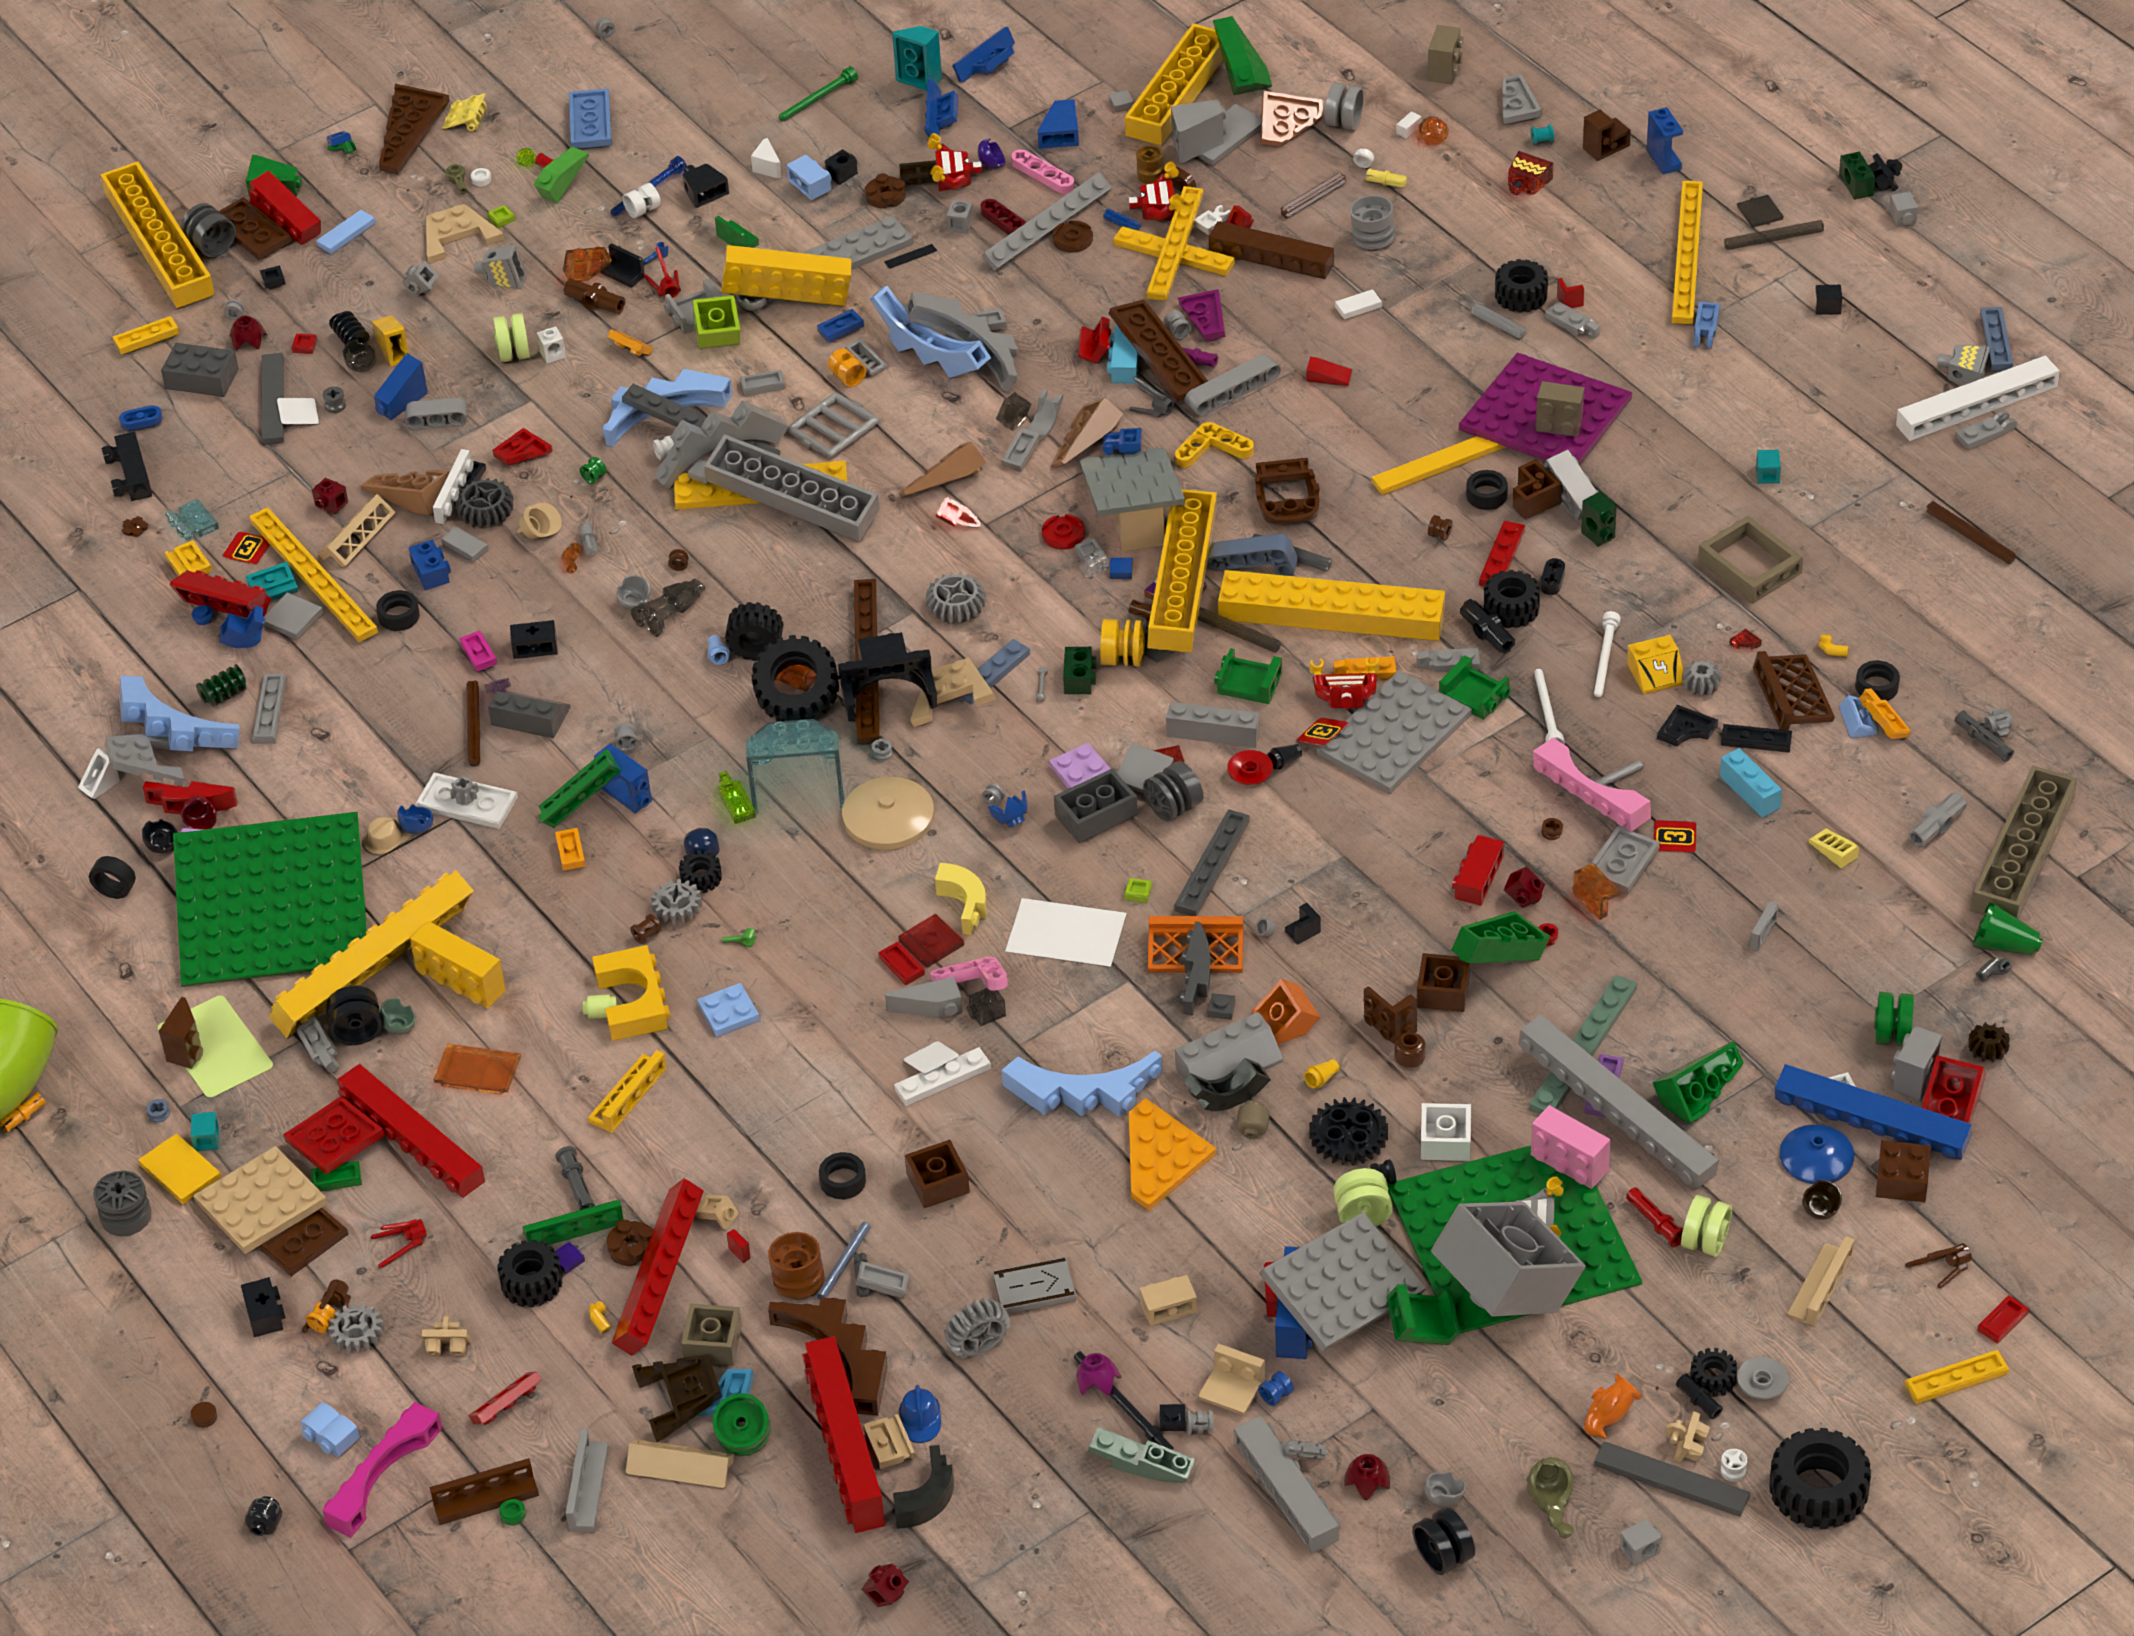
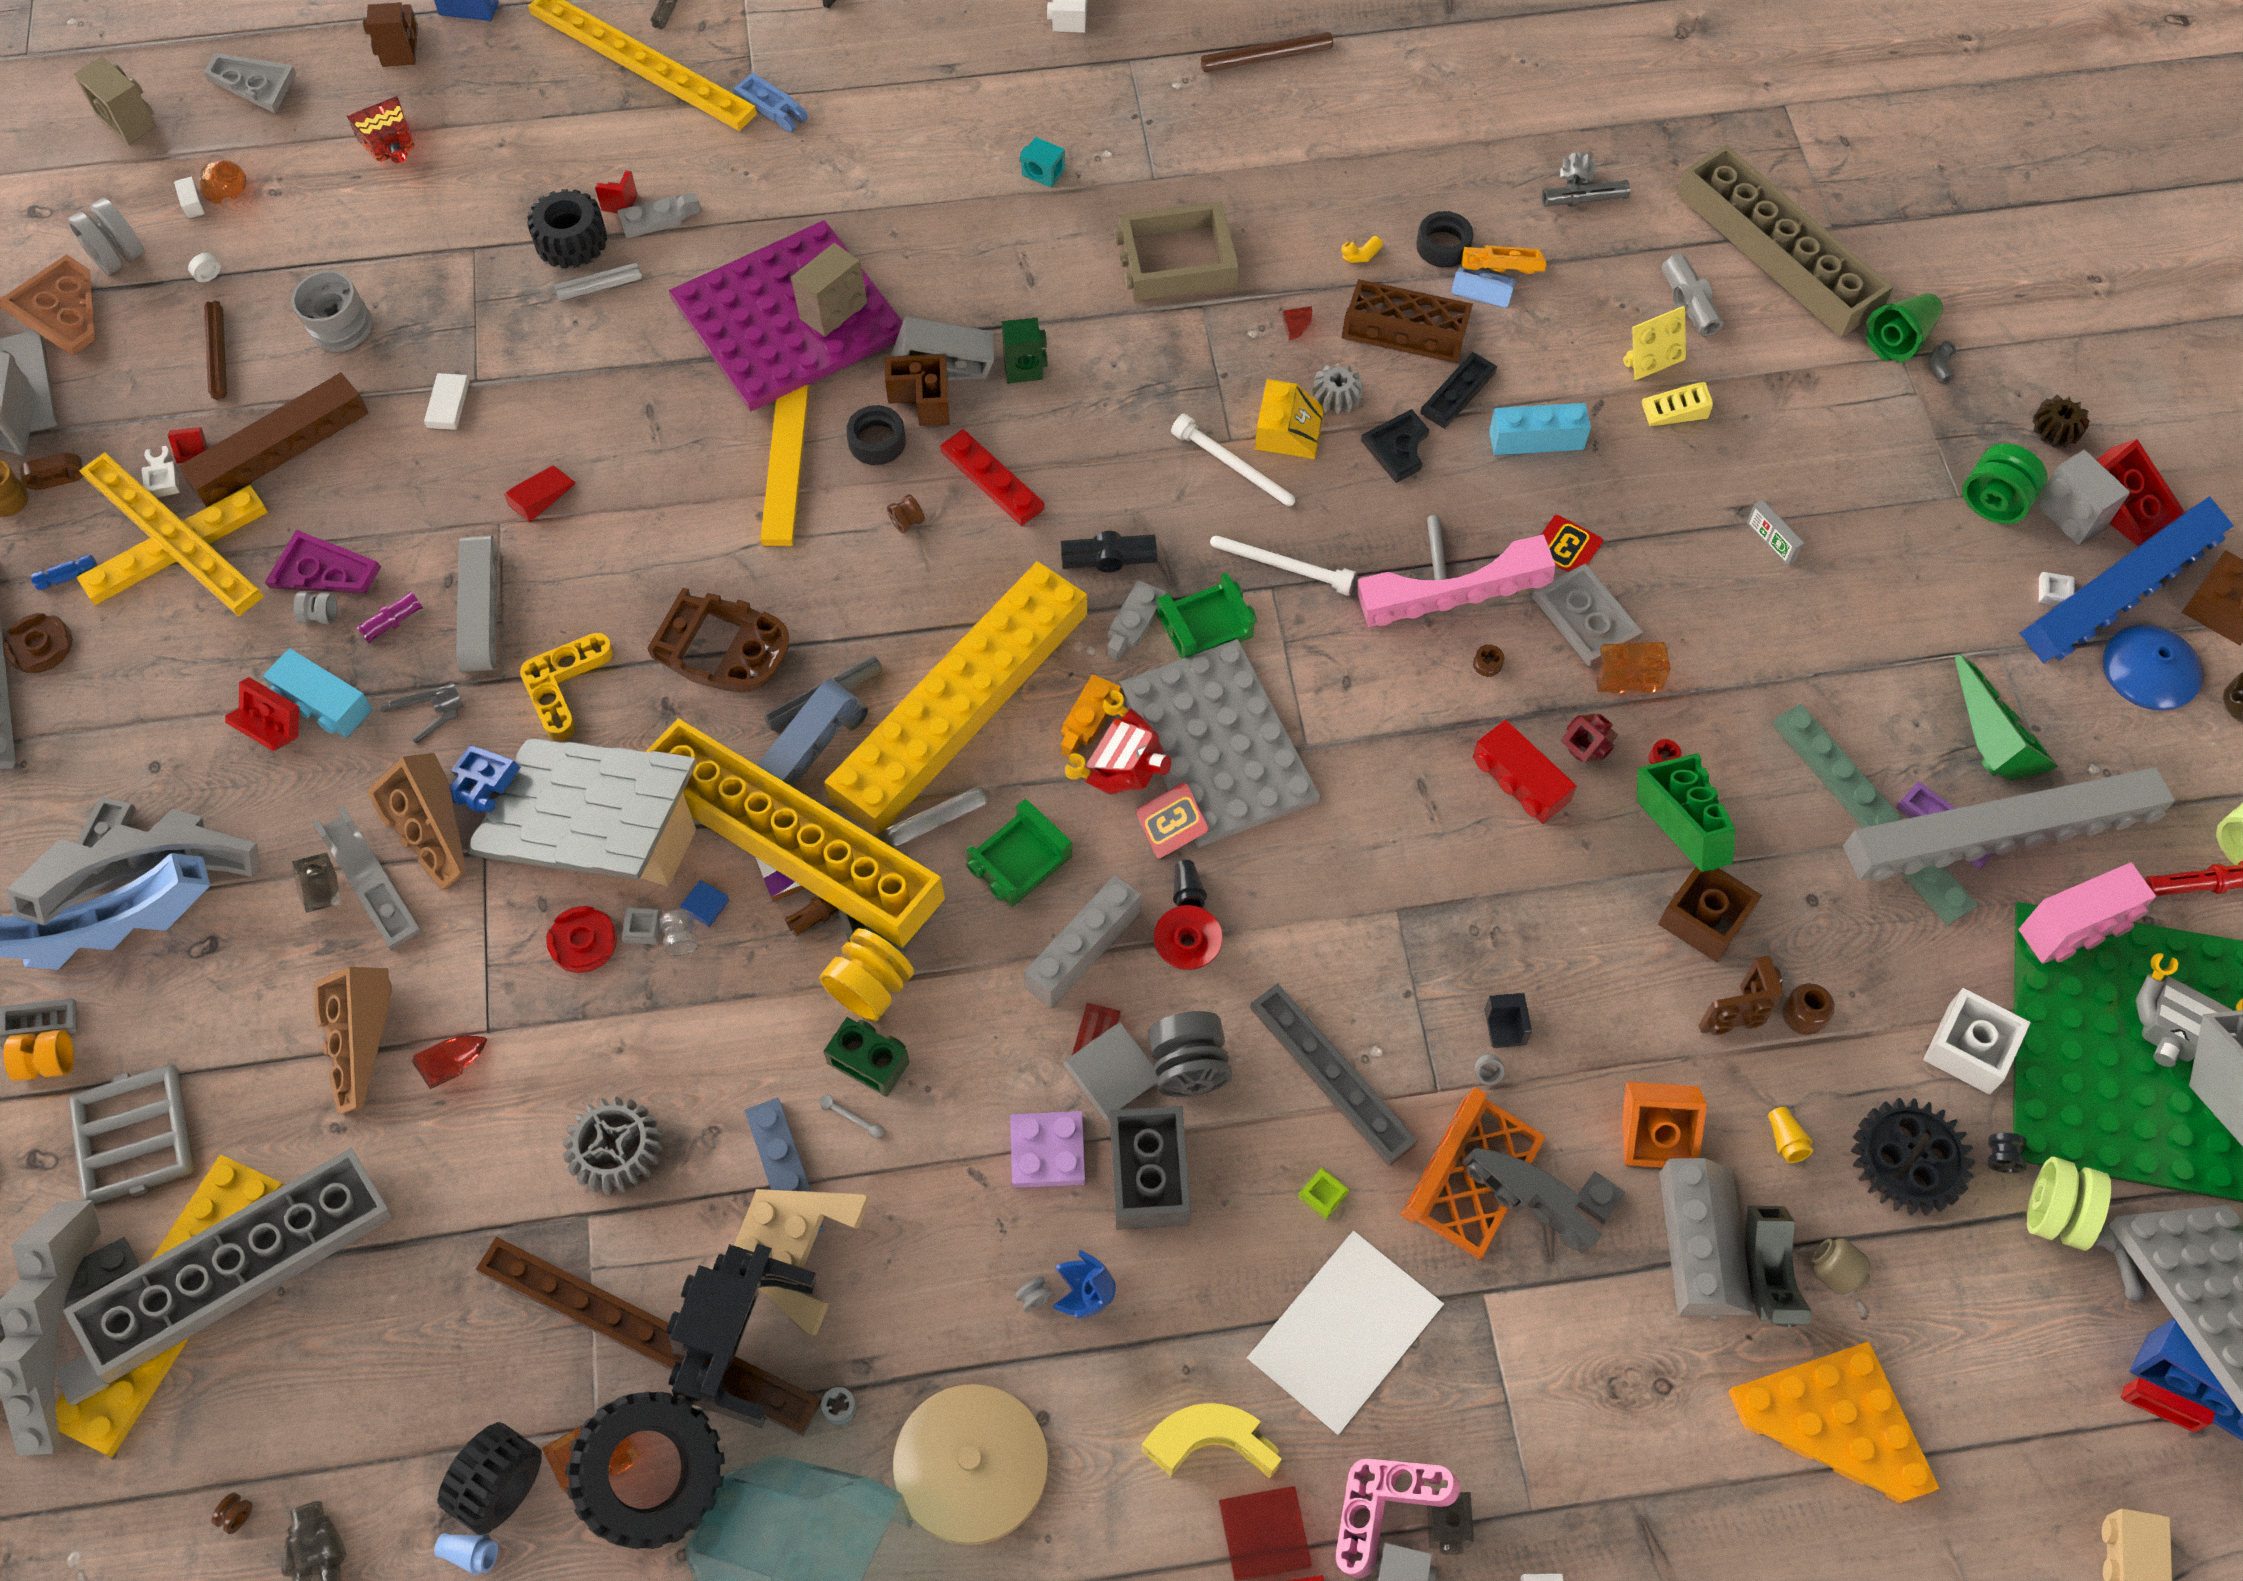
camera: 65 degrees left, 15 degrees up
light blue arch [1001,1051,1162,1117] -> none
reddish brown plate [1108,299,1208,401] -> none
torso [1129,161,1183,222] -> none
light yellow axle [1366,168,1407,188] -> none
black tyre [1484,570,1540,628] -> none
teal bush [1530,124,1554,145] -> none
black beam [1541,558,1565,595] -> none
none -> light yellow hinge [1623,306,1686,380]

